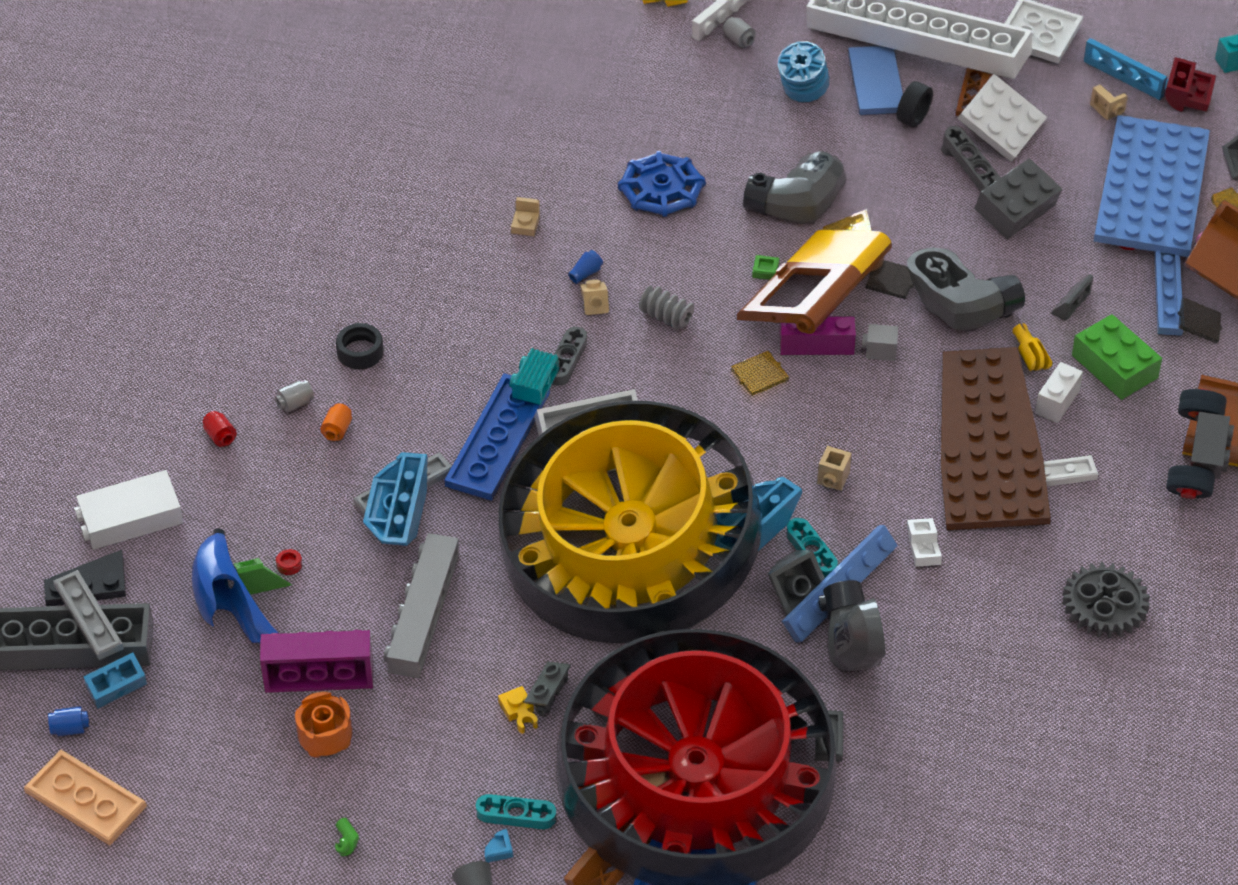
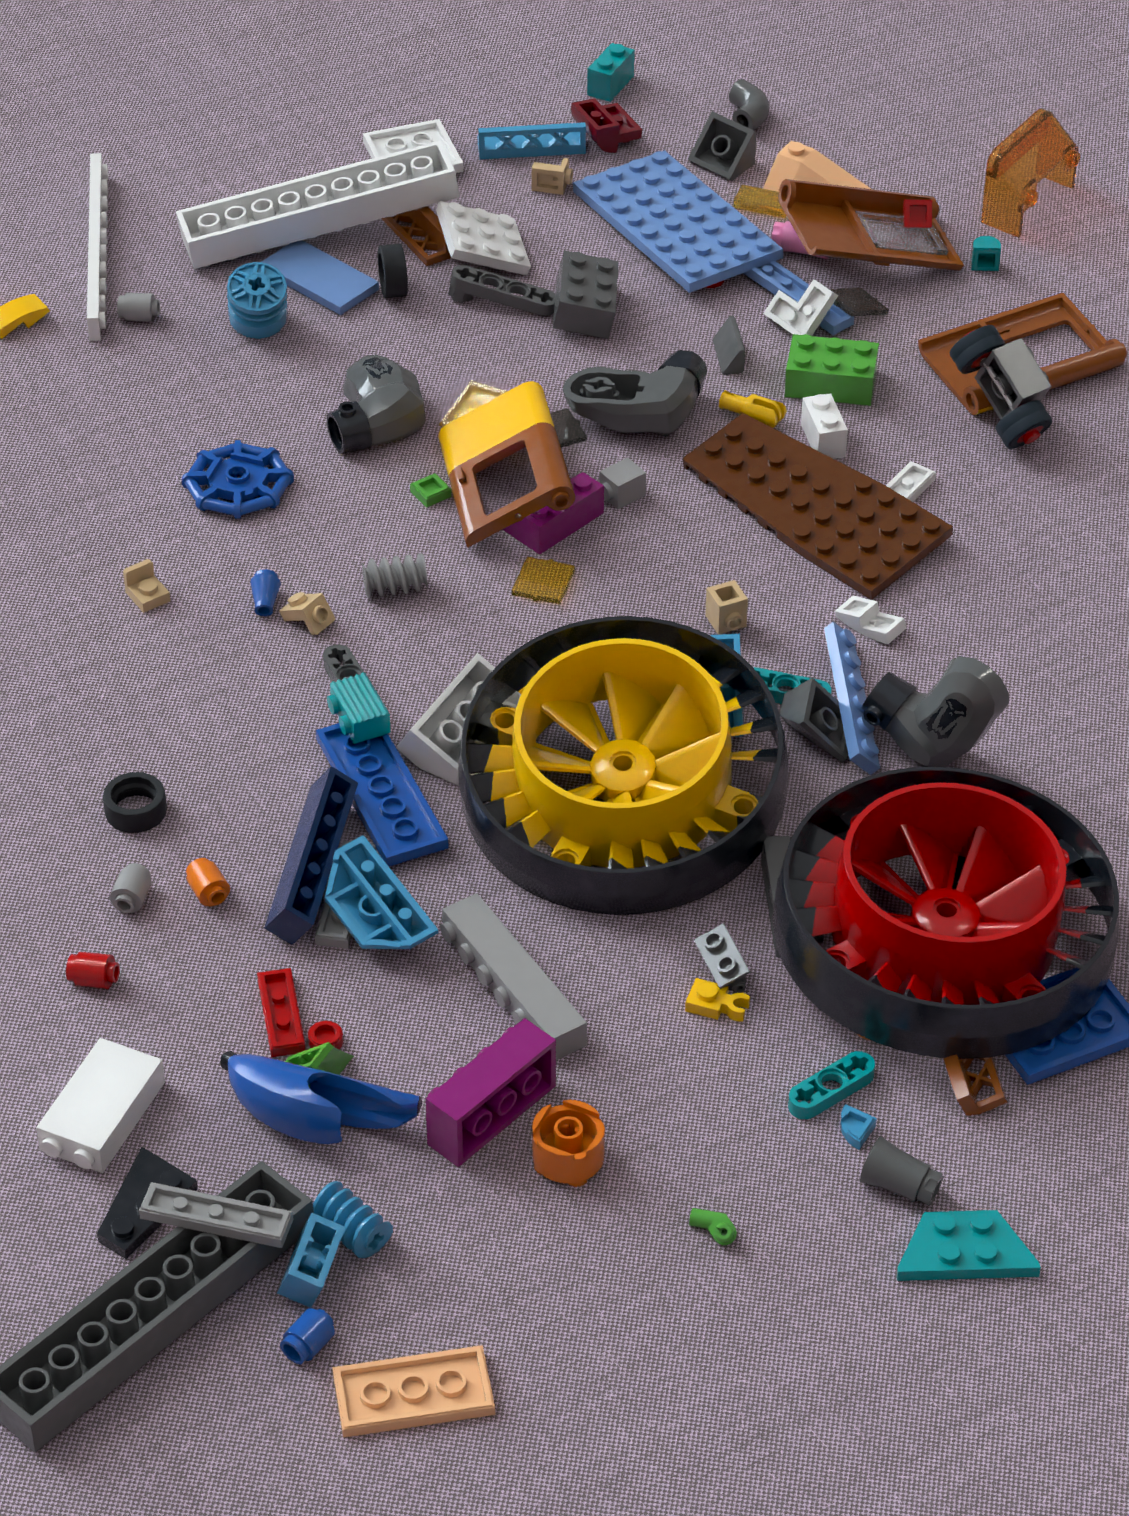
camera: 45 degrees left, 5 degrees down
dark grey gear [1062,562,1150,638] -> none
none -> red tile [257,968,306,1058]
none -> dark blue brick [264,766,358,945]
none -> dark azure piece [313,1181,393,1258]
none -> white plate [763,279,838,336]

